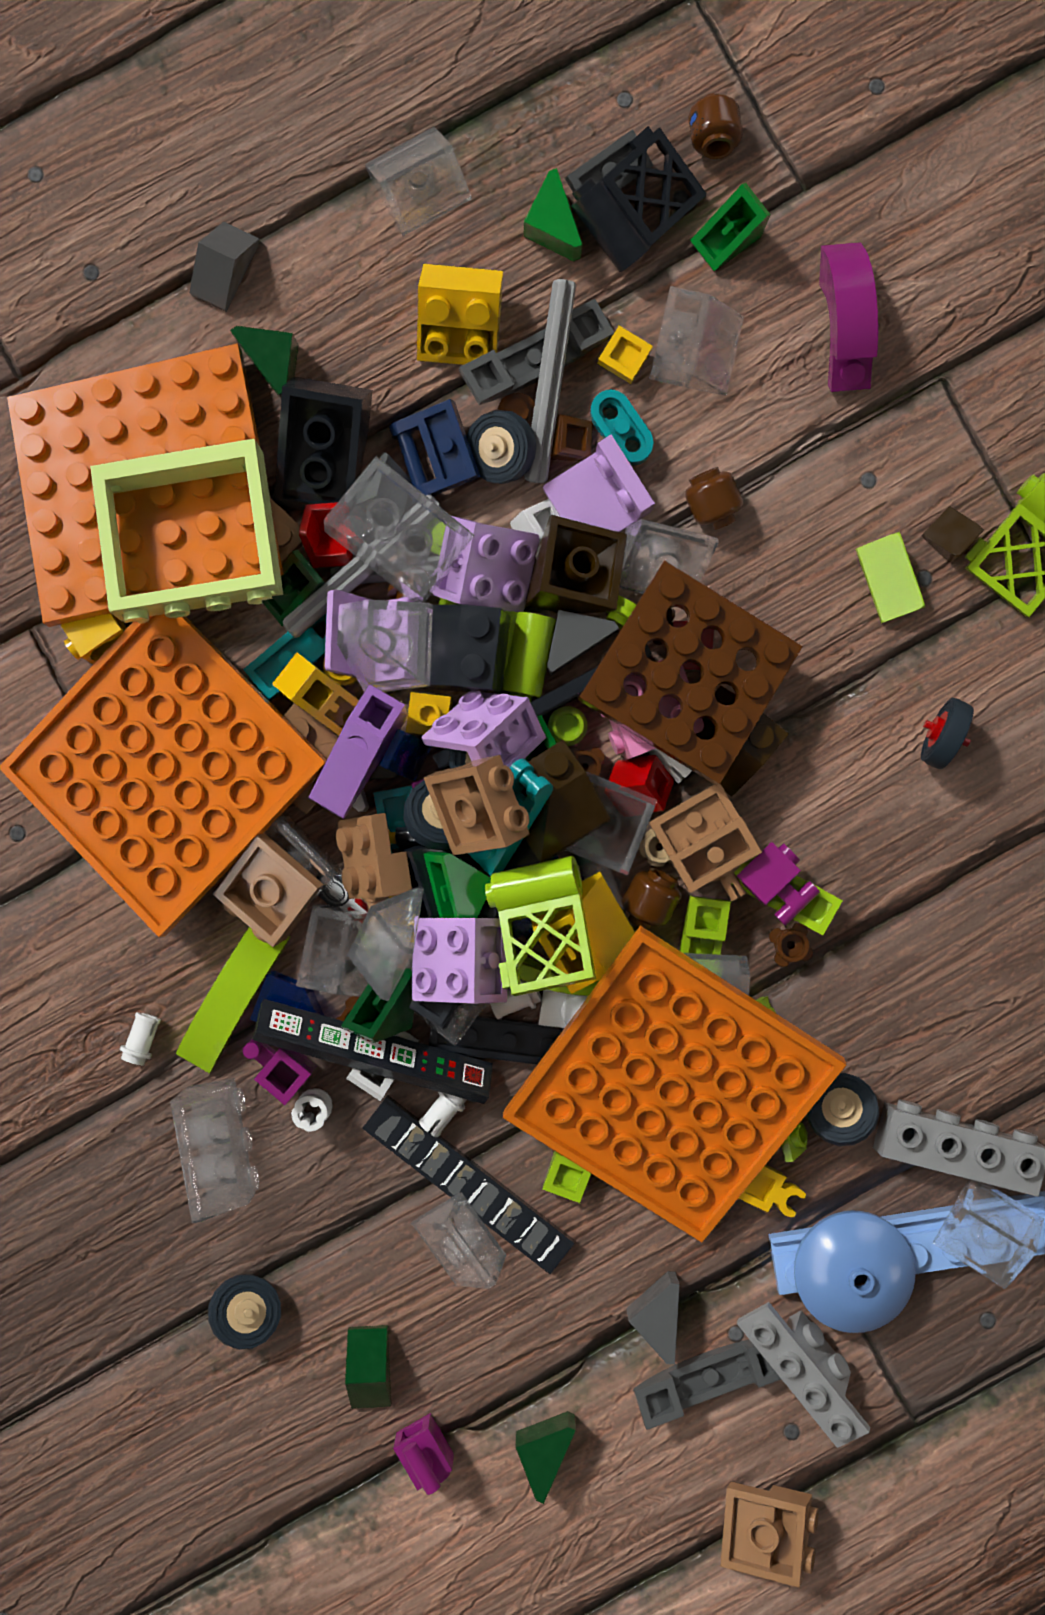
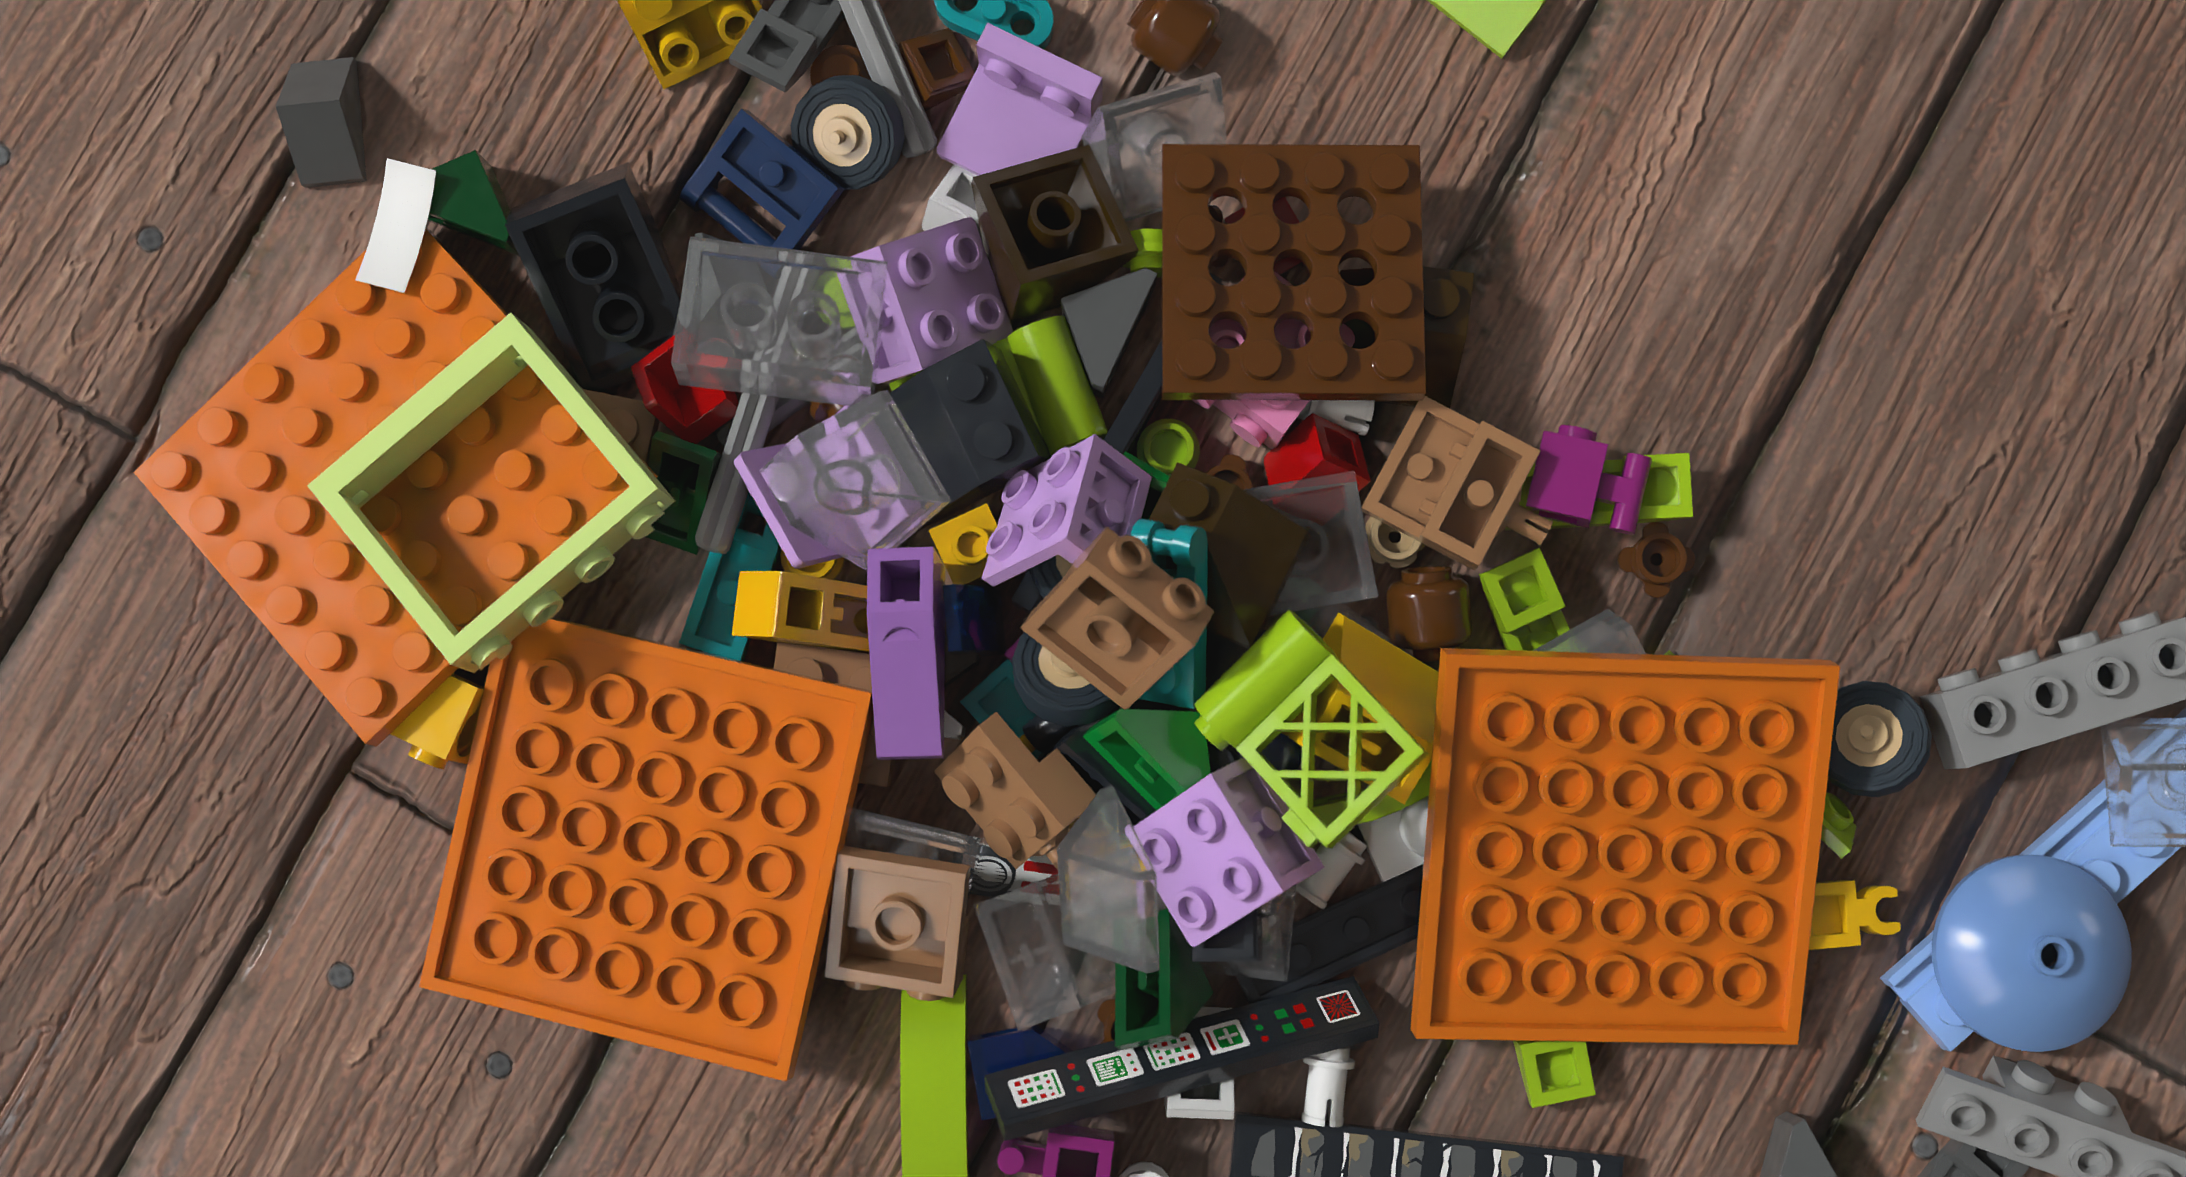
camera: 30 degrees left, 5 degrees down
black wheel [921,697,974,769] -> none
none -> white sticker [355,158,436,293]

